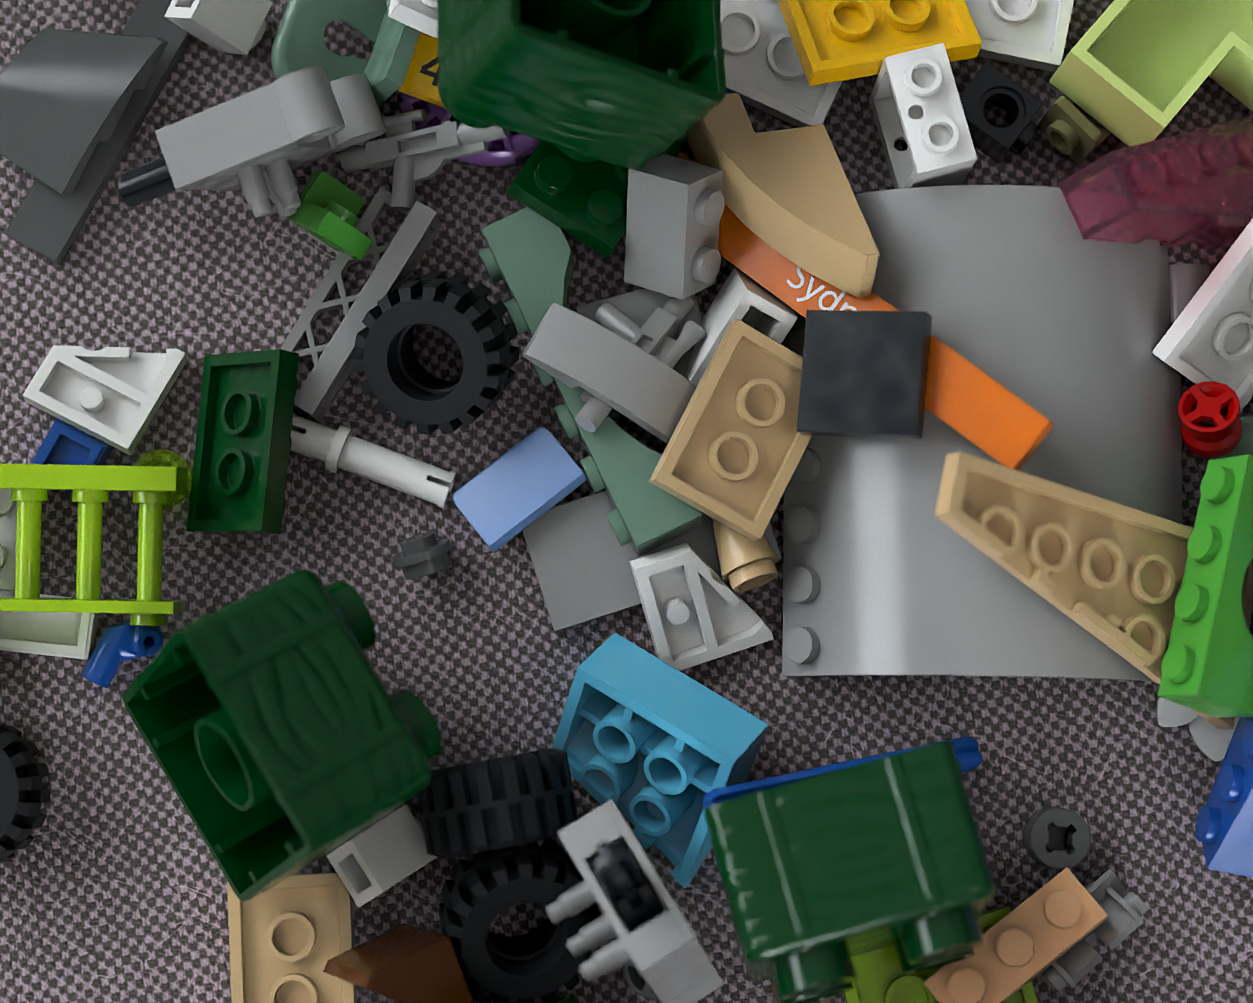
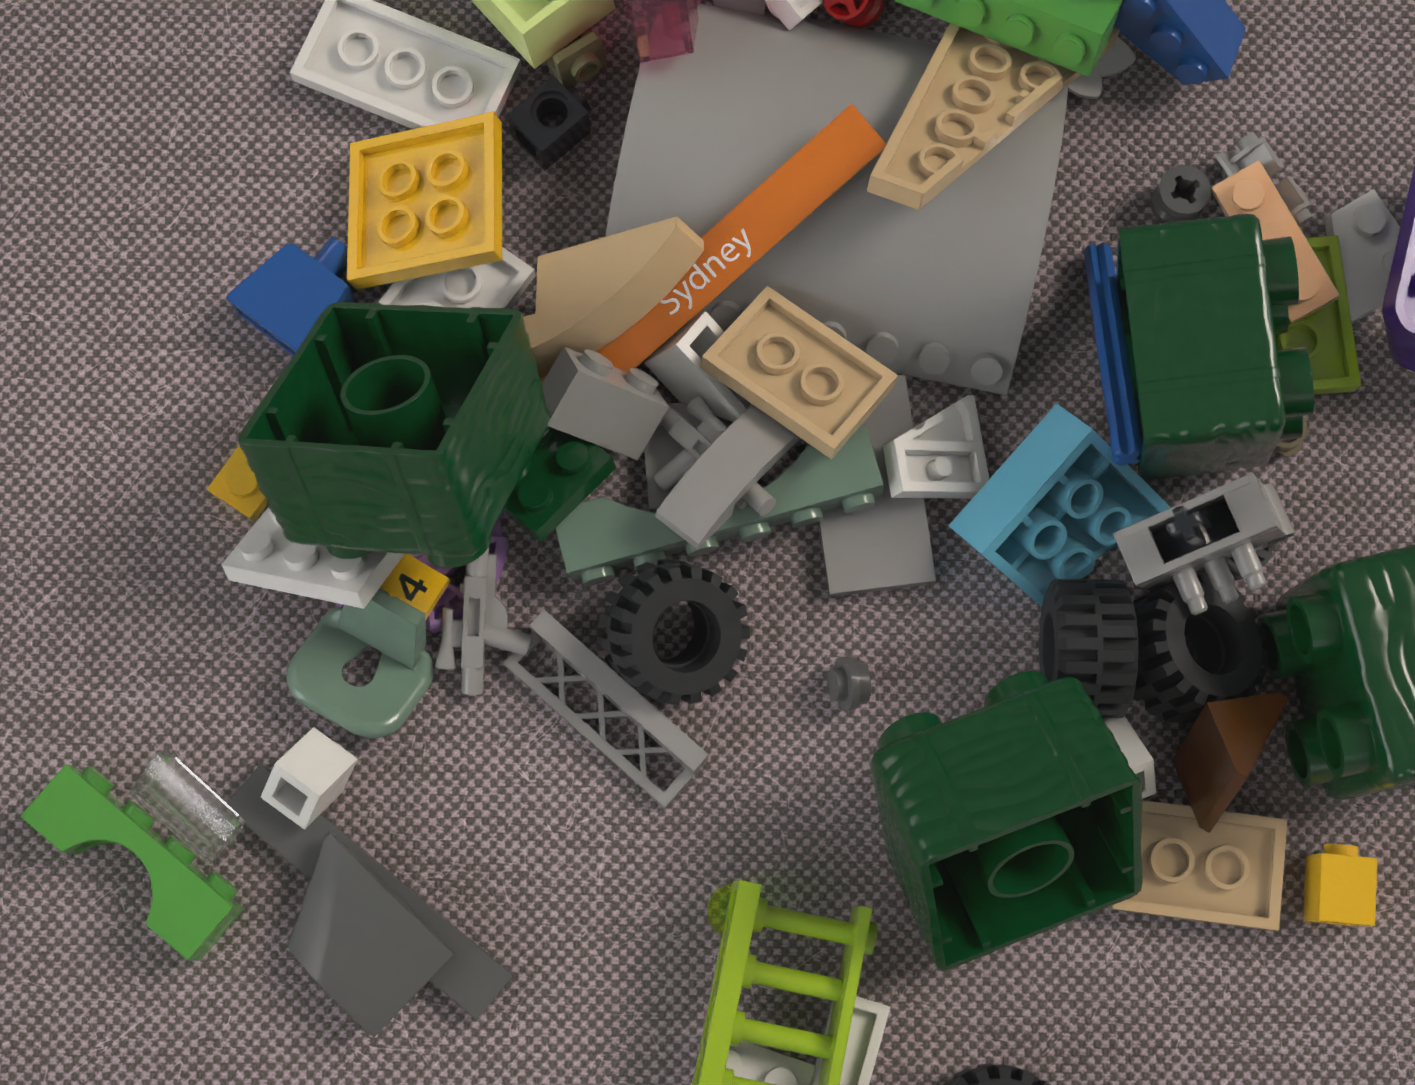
camera: 80 degrees left, 5 degrees down
white wing [23,345,188,456] -> none
blue tile [31,418,113,494] -> none
blue arm [81,621,164,688] -> none
light grey piece [117,66,387,218] -> none
dark green plate [186,349,299,534] -> none
bright green bracket [287,170,373,261] -> none
white pin [291,412,457,509] -> none
medium blue slope [451,426,588,552] -> none
tan cone [712,518,779,593] -> none
black tile [797,310,932,439] -> none
white window [869,42,977,189] -> none

